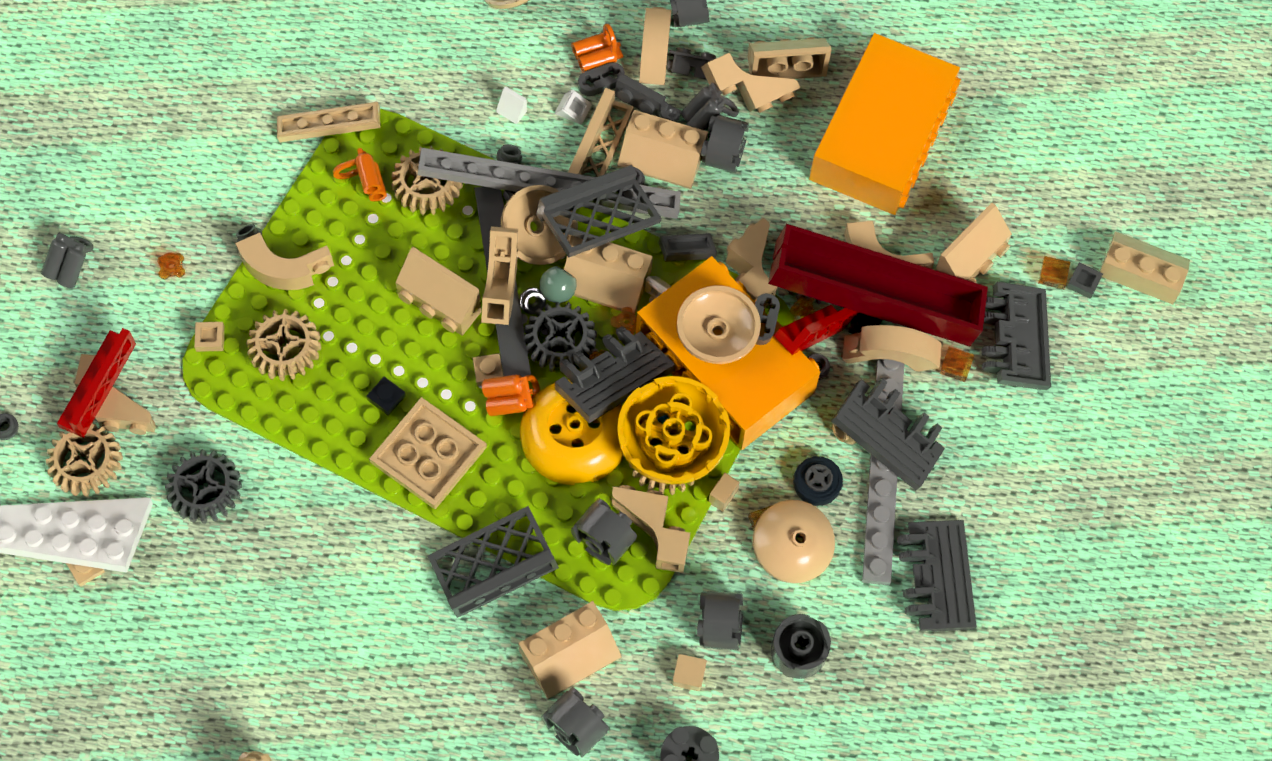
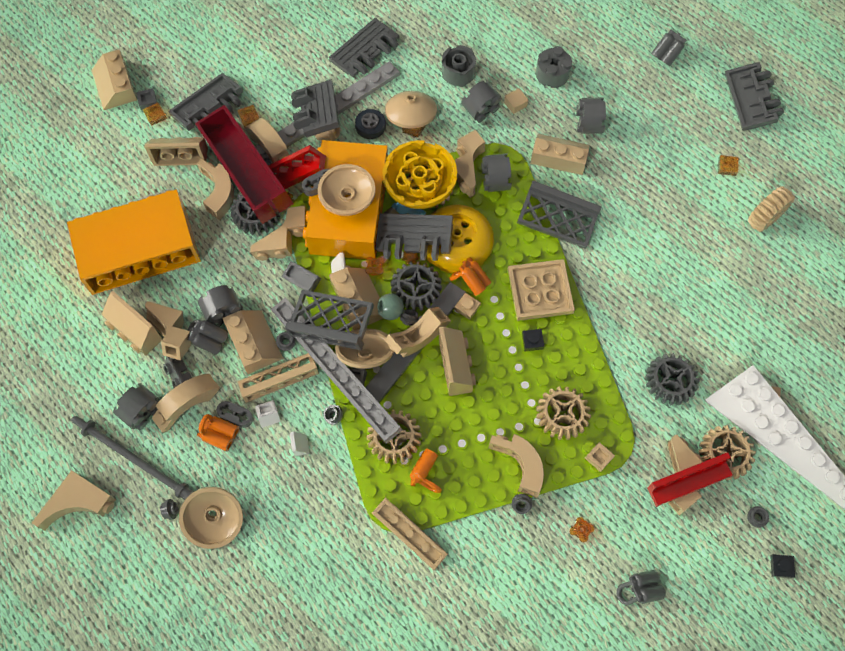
camera: 130 degrees left, 0 degrees up
dark grey hinge [615,74,681,122] -> none

